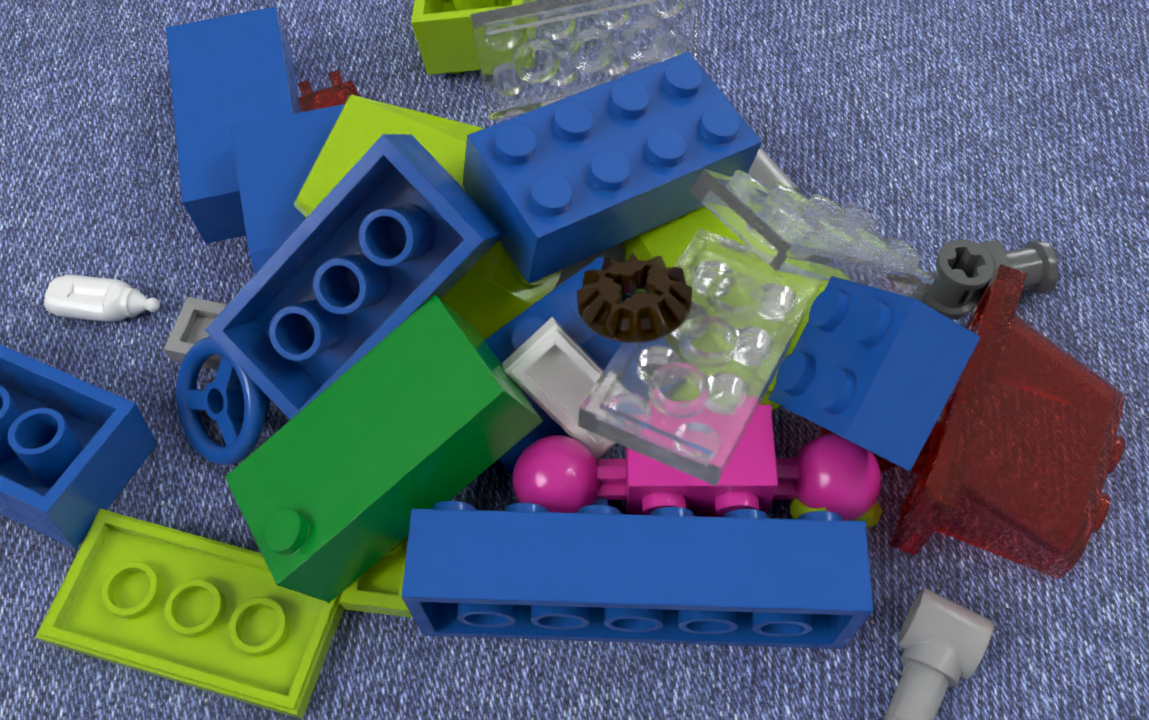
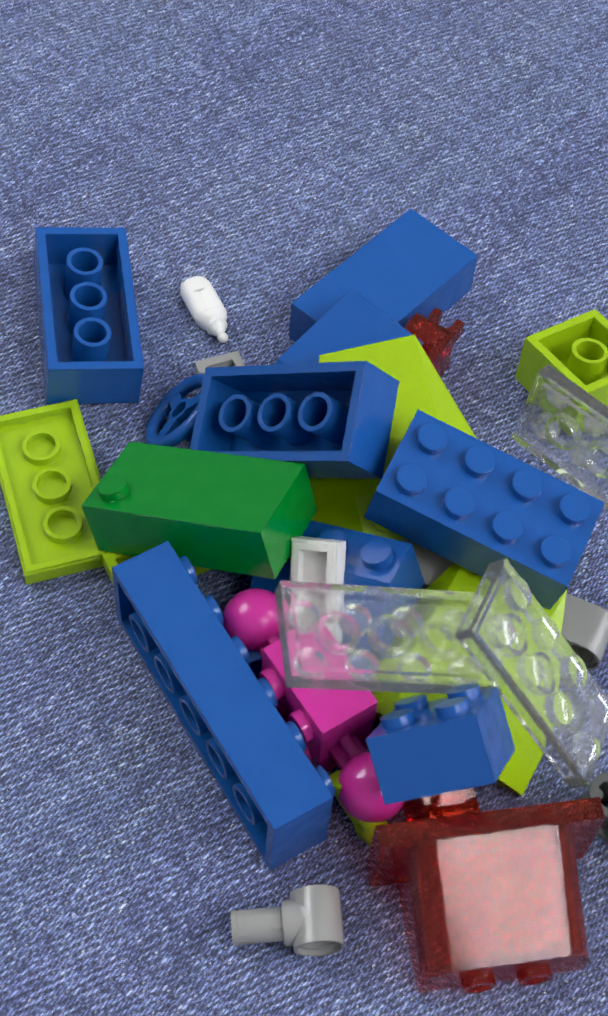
camera: 50 degrees right, 5 degrees down
dark brown gear [577,252,692,343] -> none

